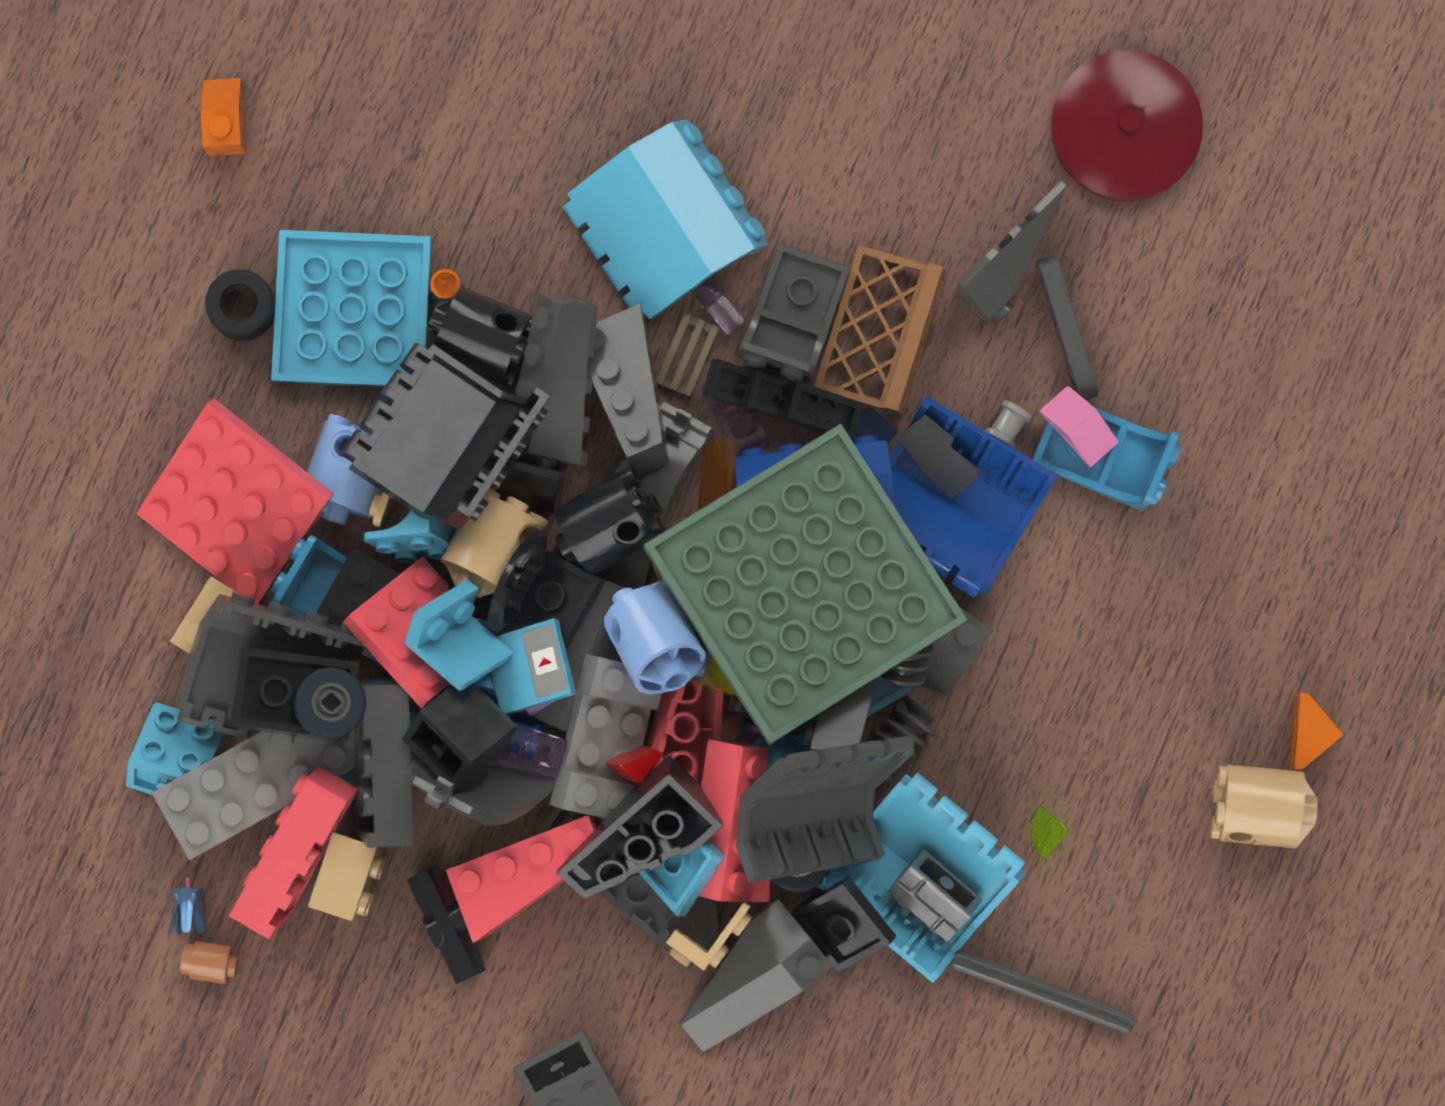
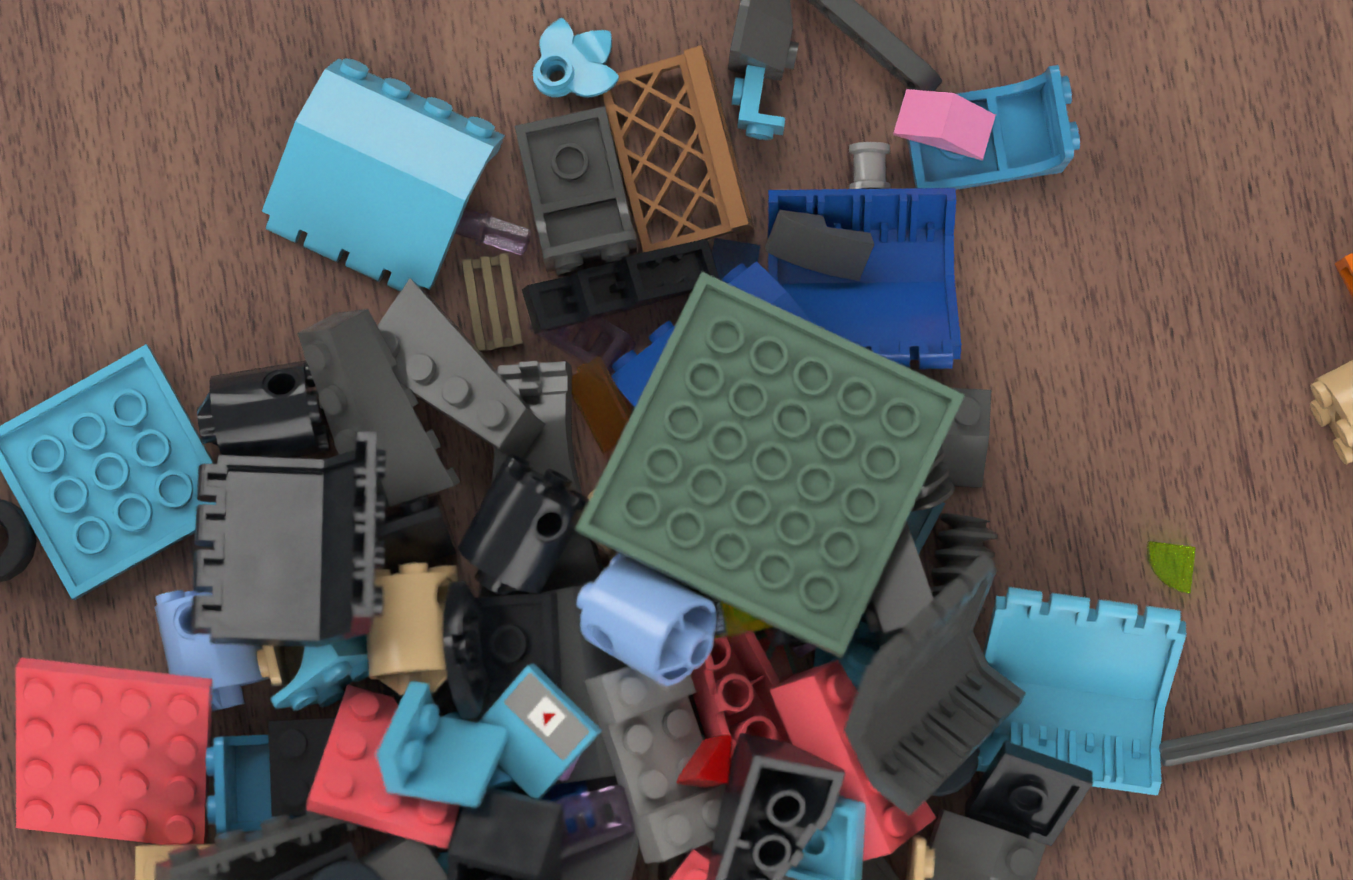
camera: 35 degrees left, 0 degrees up
orange piece [430,269,468,303] -> none
flat silver brick [888,849,983,942] -> none
none -> medium azure plate [533,18,619,98]
none -> medium azure bracket [731,65,786,140]

